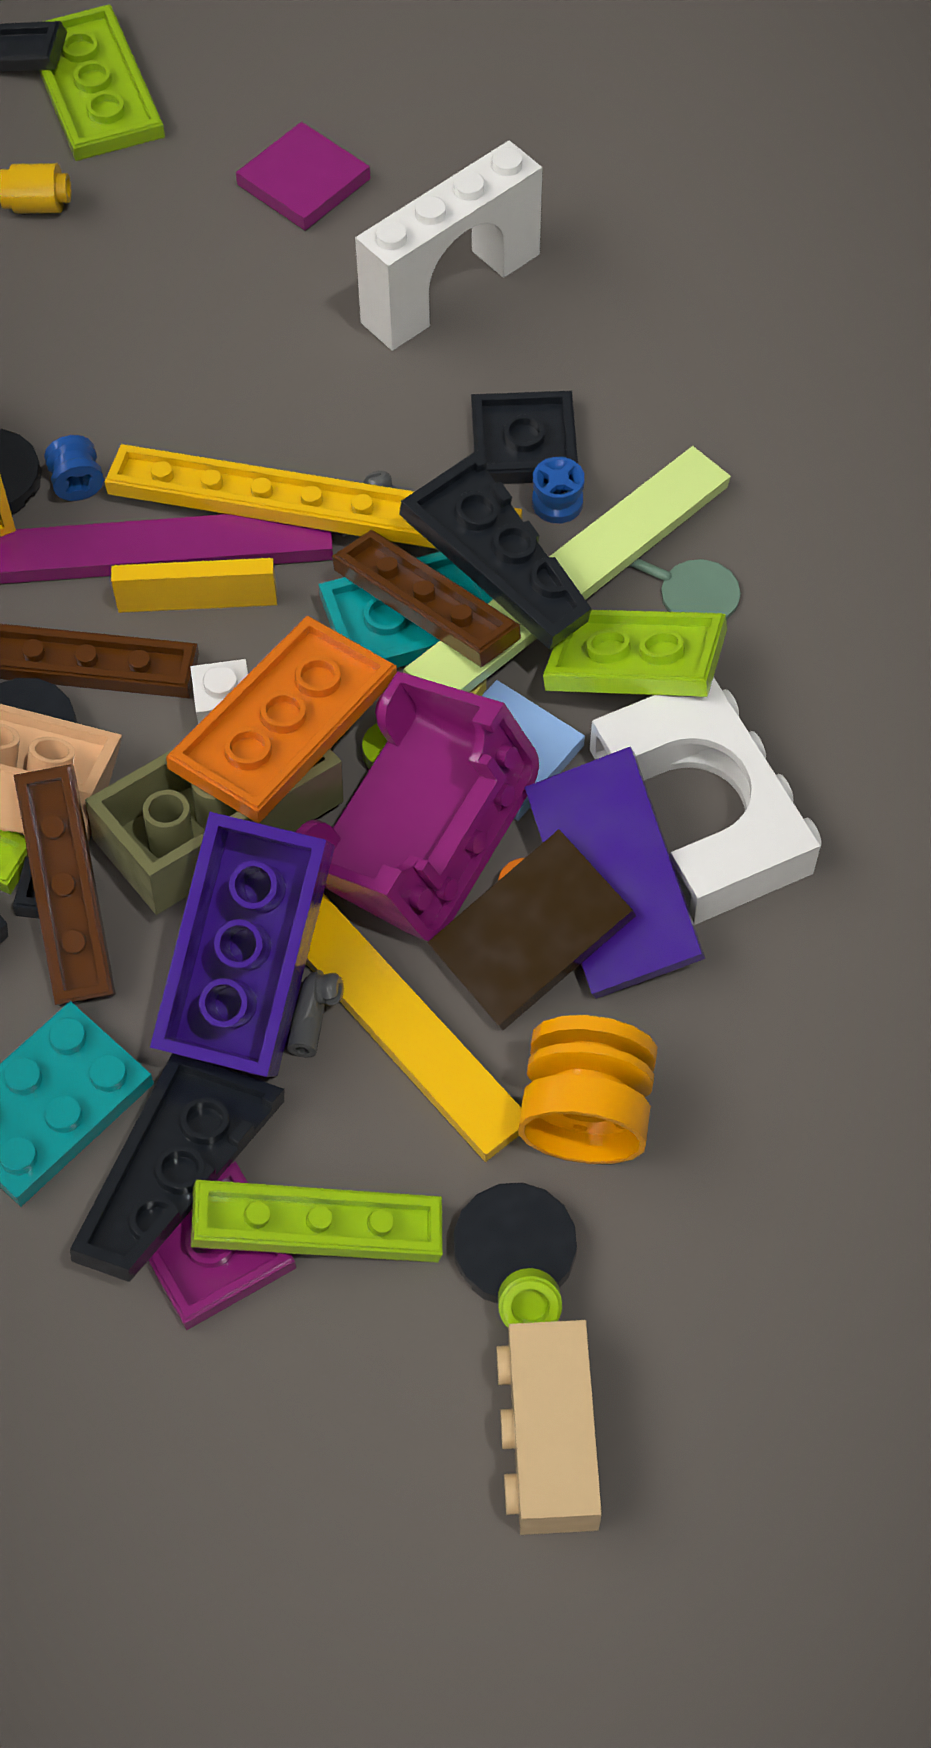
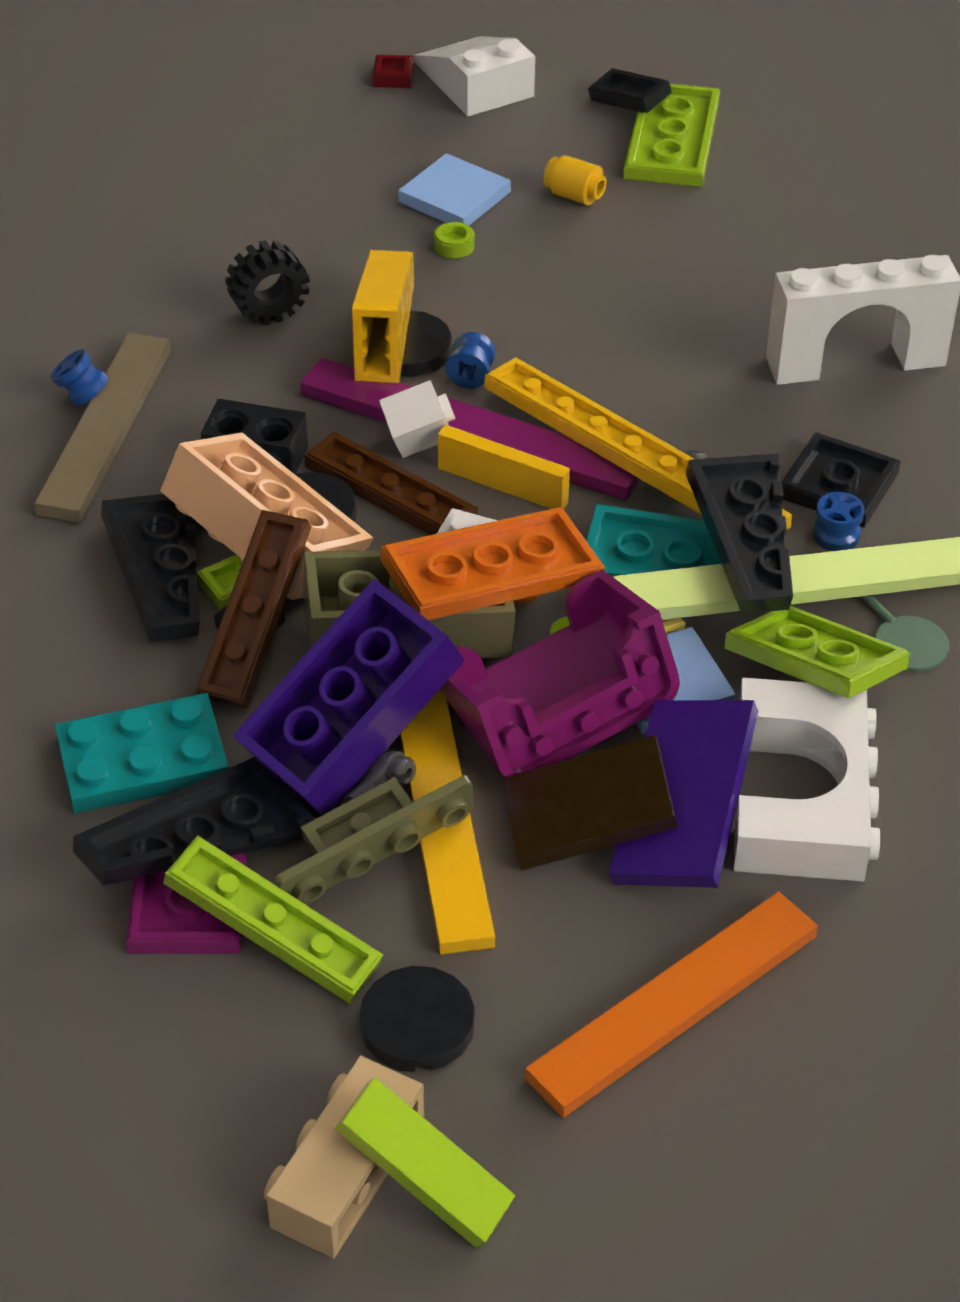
camera: 30 degrees right, 15 degrees down
magenta tile [236,121,370,231] -> none
reddish brown tile [332,529,521,667] -> none
lime tile [498,1268,562,1328] -> none
light orange wheel [518,1015,658,1164] -> none
none -> olive bracket [275,775,475,905]
none -> lime tile [334,1077,516,1248]
none -> white brick [379,380,456,458]
none -> orange tile [525,892,818,1118]

